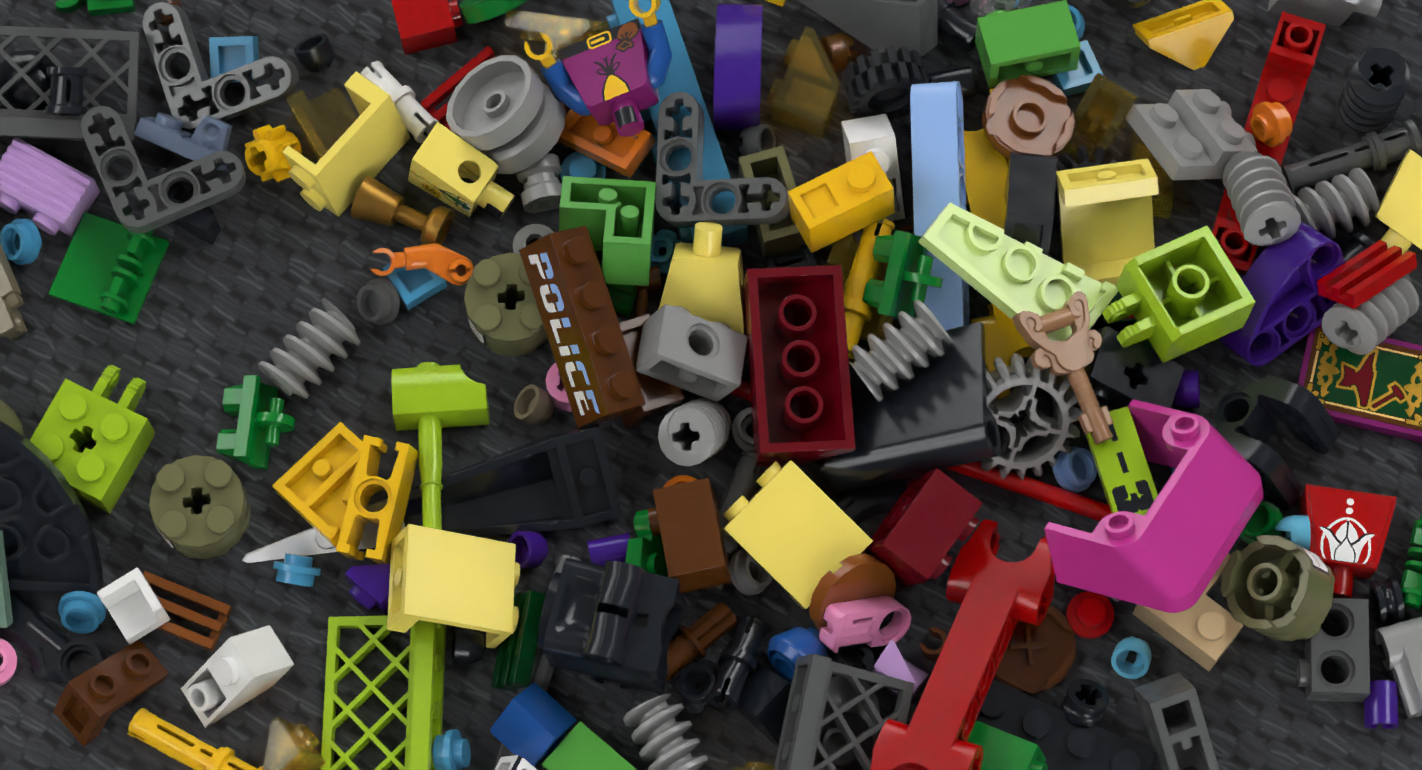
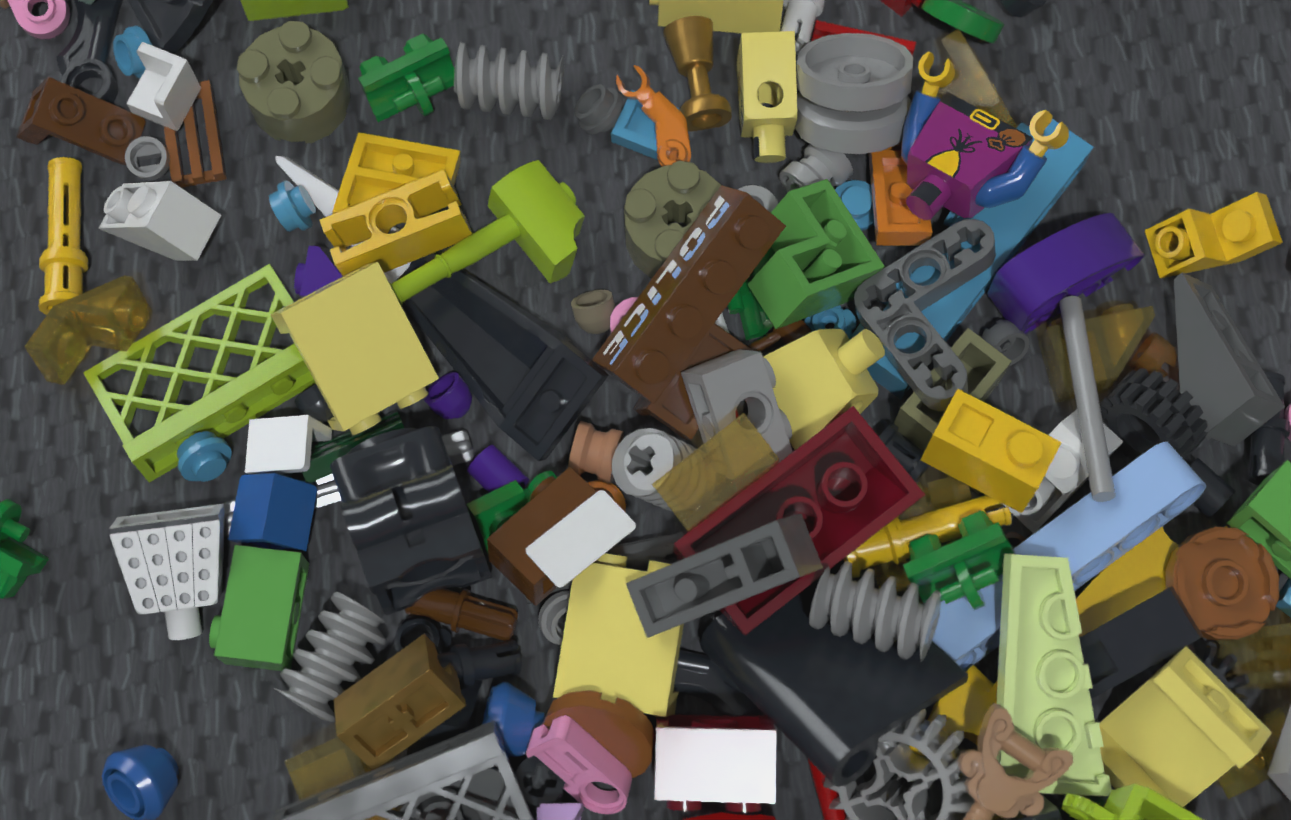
camera: 55 degrees right, 0 degrees up
none -> light grey hinge [125,136,170,181]
none -> white panel [245,415,332,478]
none -> pearl gold hinge [334,634,466,770]
none -> white sticker [526,490,636,587]
none -> nougat wheel [568,421,624,483]
none -> dark grey slope [626,513,823,638]
none -> clear yellow panel [652,413,779,532]
none -> light grey bar [1059,296,1116,502]

